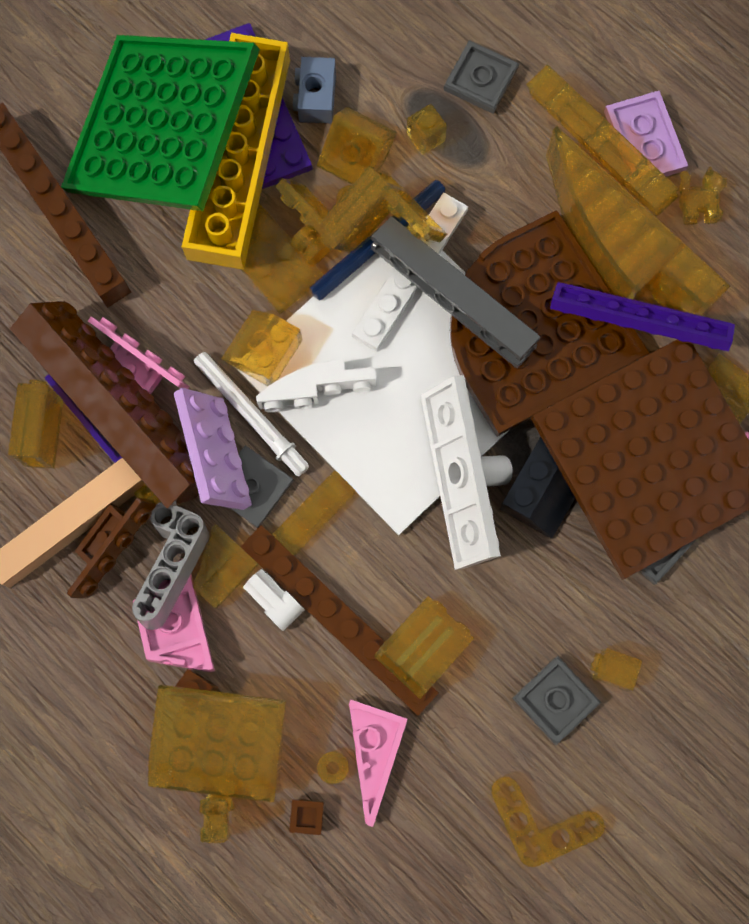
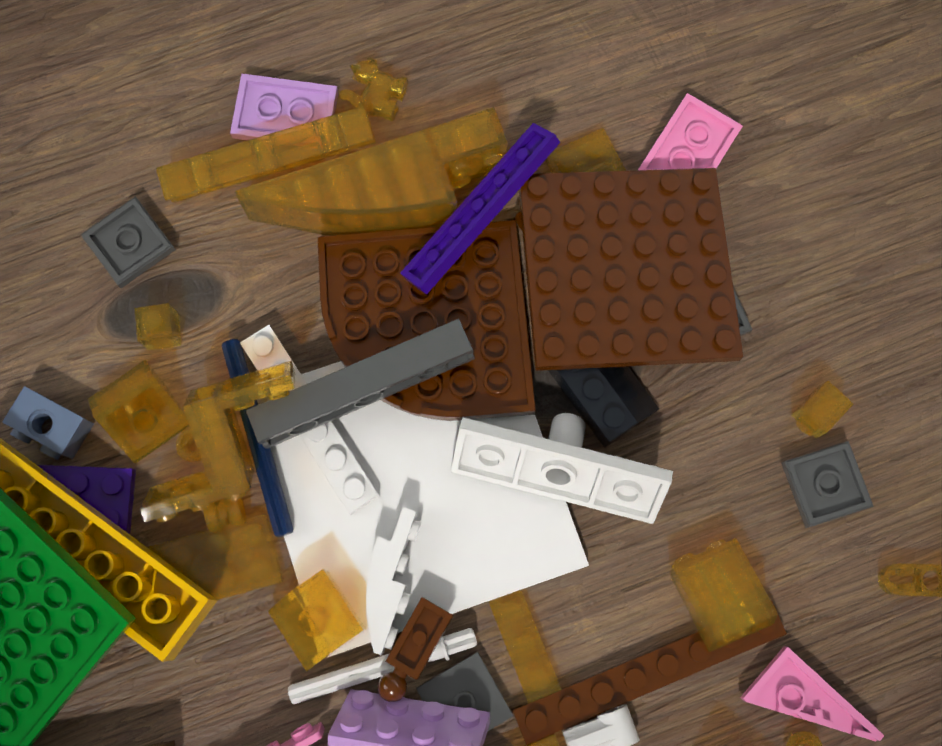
camera: 70 degrees left, 0 degrees up
none -> reddish brown plate [378,597,454,702]

